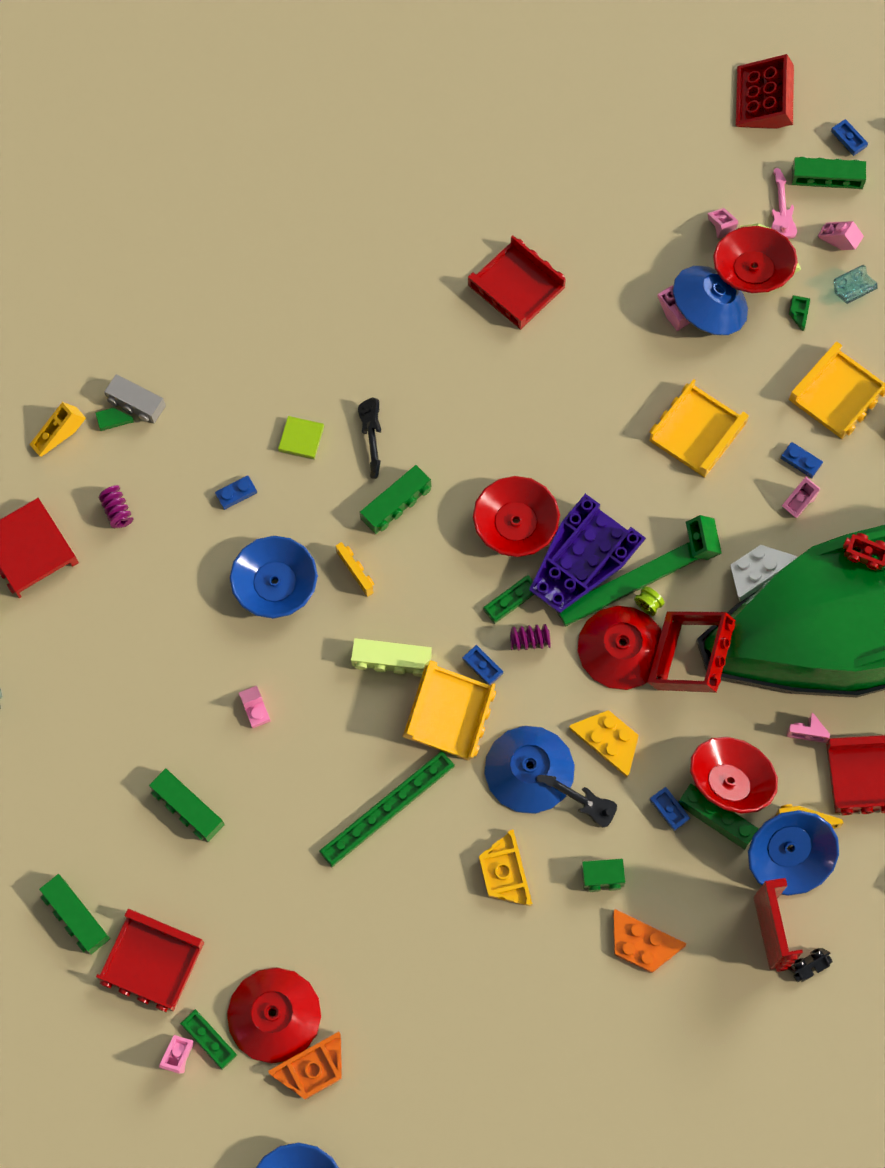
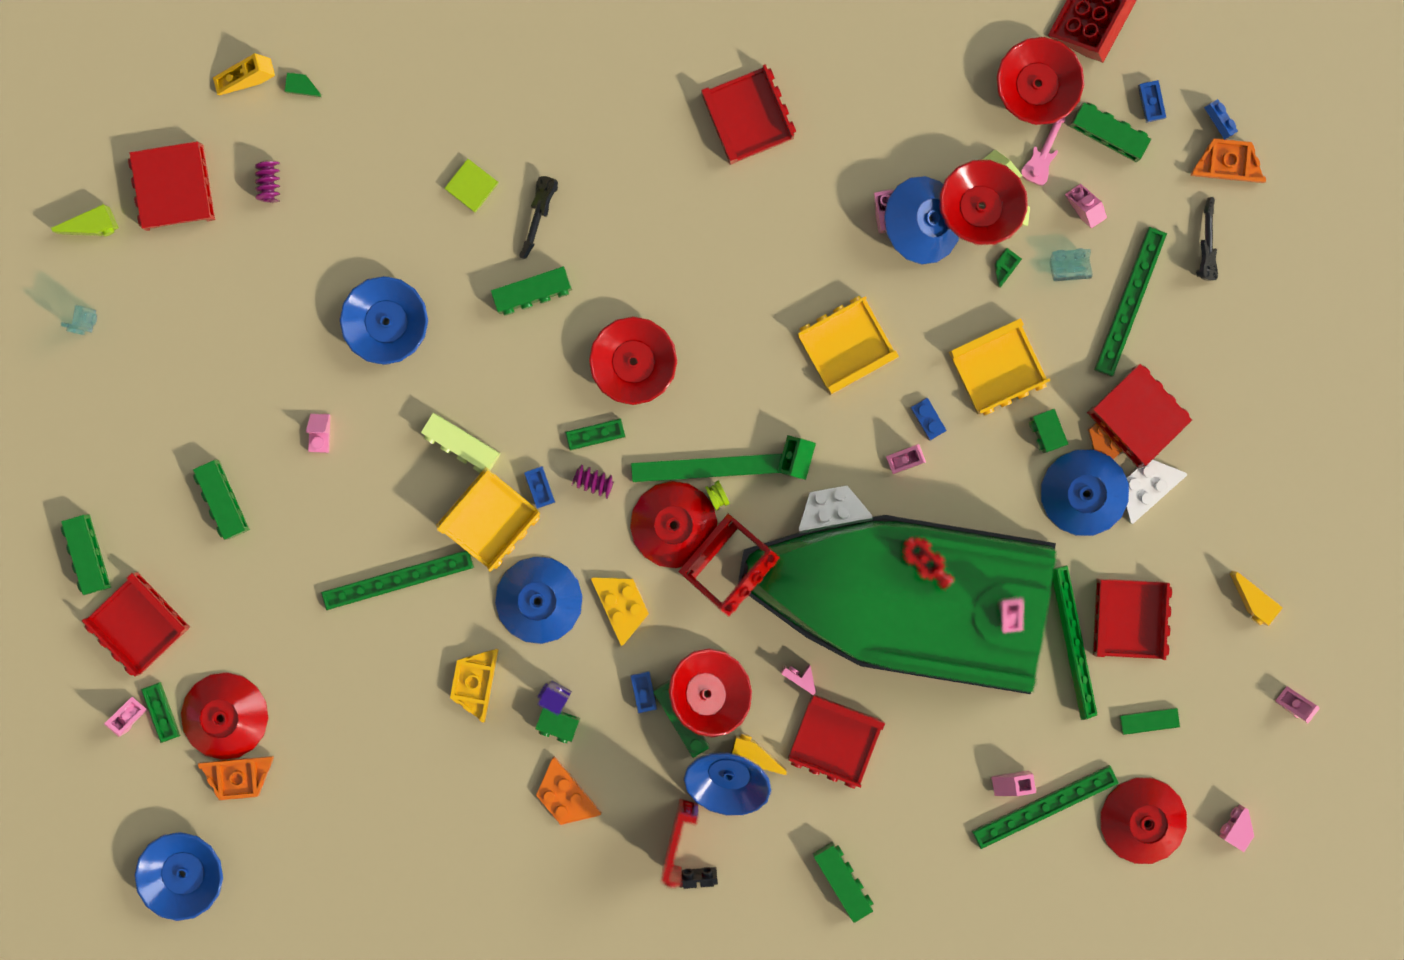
camera: 25 degrees right, 20 degrees up
light grey brick [104,374,166,423] -> none
blue plate [215,475,257,510] -> none
yellow plate [335,542,374,597] -> none
dark purple wedge [529,493,646,614] -> none
black piece [535,775,617,828] -> none
bright pink slope [708,208,738,239] -> none
none -> dark purple arch [537,681,572,715]
none -> red dish [996,37,1085,125]

